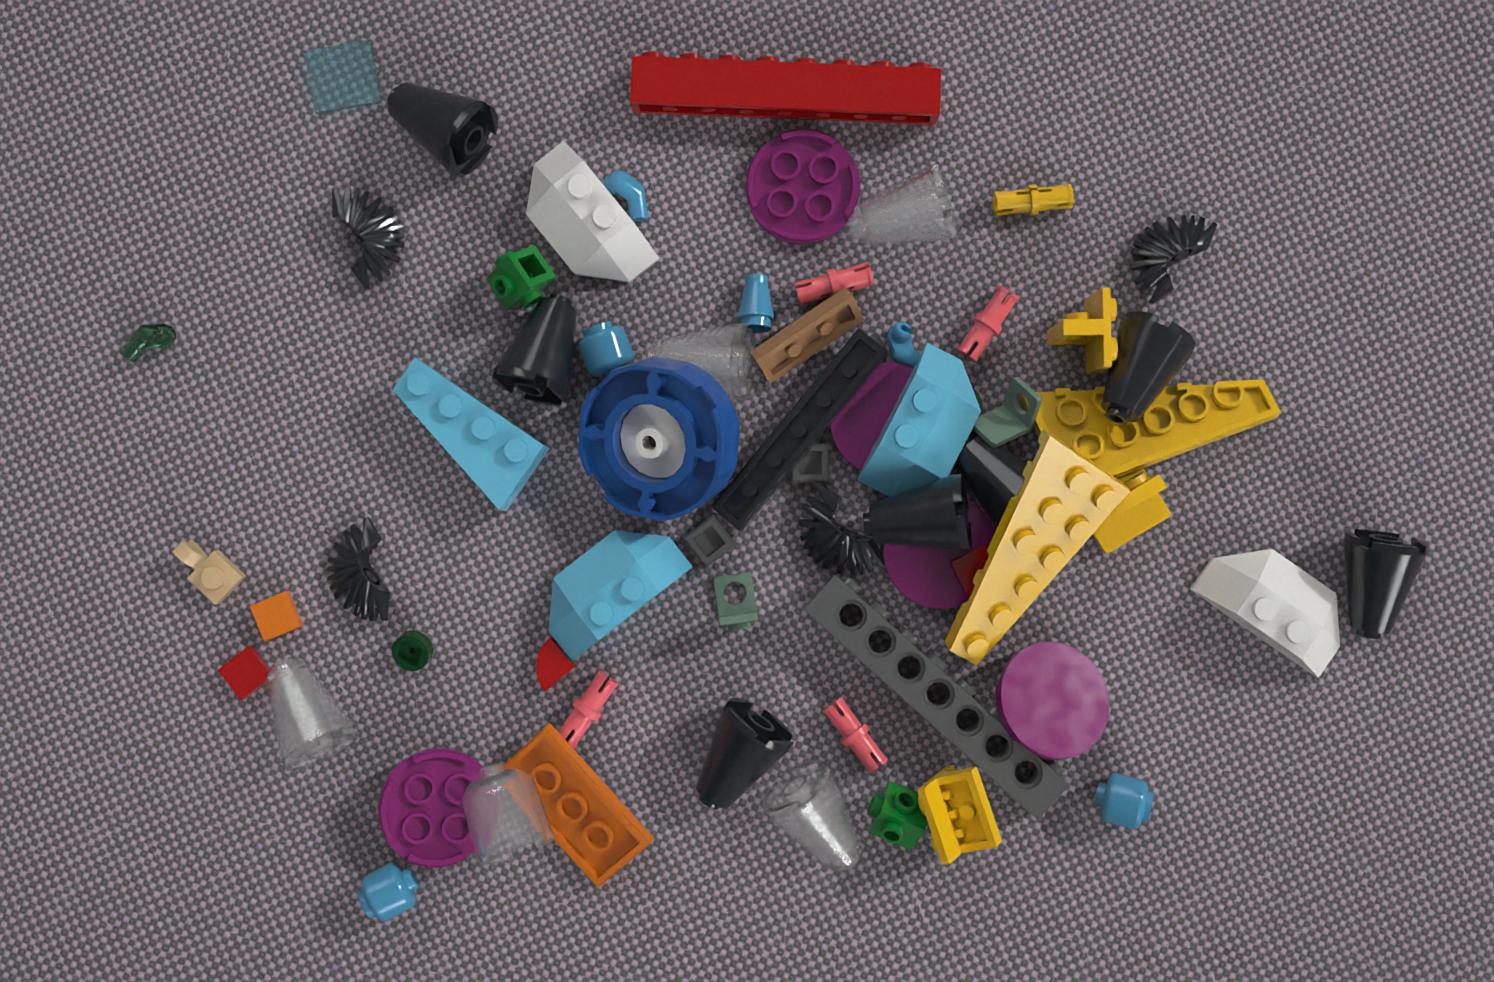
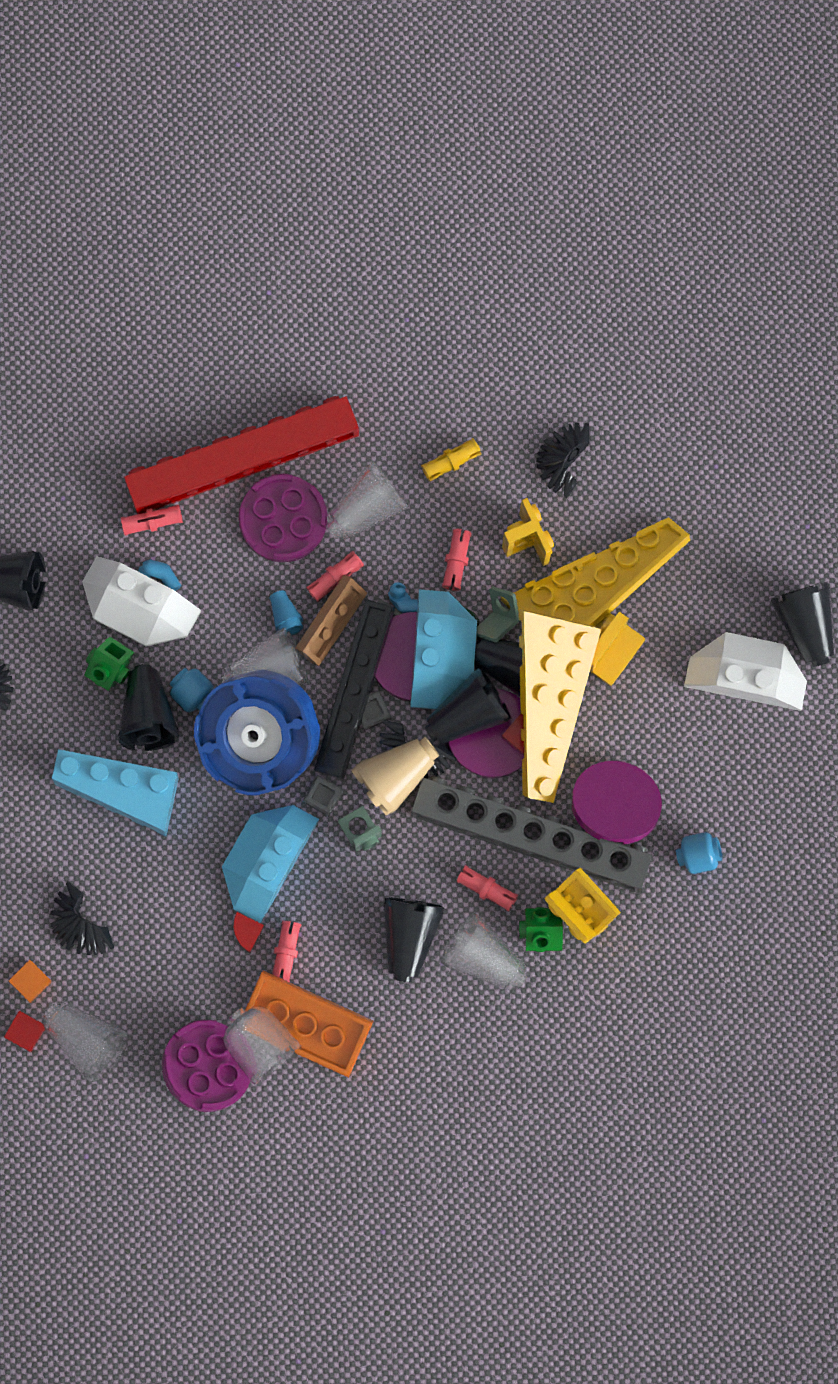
camera: 25 degrees left, 10 degrees down
dark azure head [357,862,420,922] -> none
dark green tile [392,630,433,671] -> none
black cone [1101,311,1196,425] -> none
none -> coral pin [121,504,183,536]
none -> tan cone [351,737,439,816]

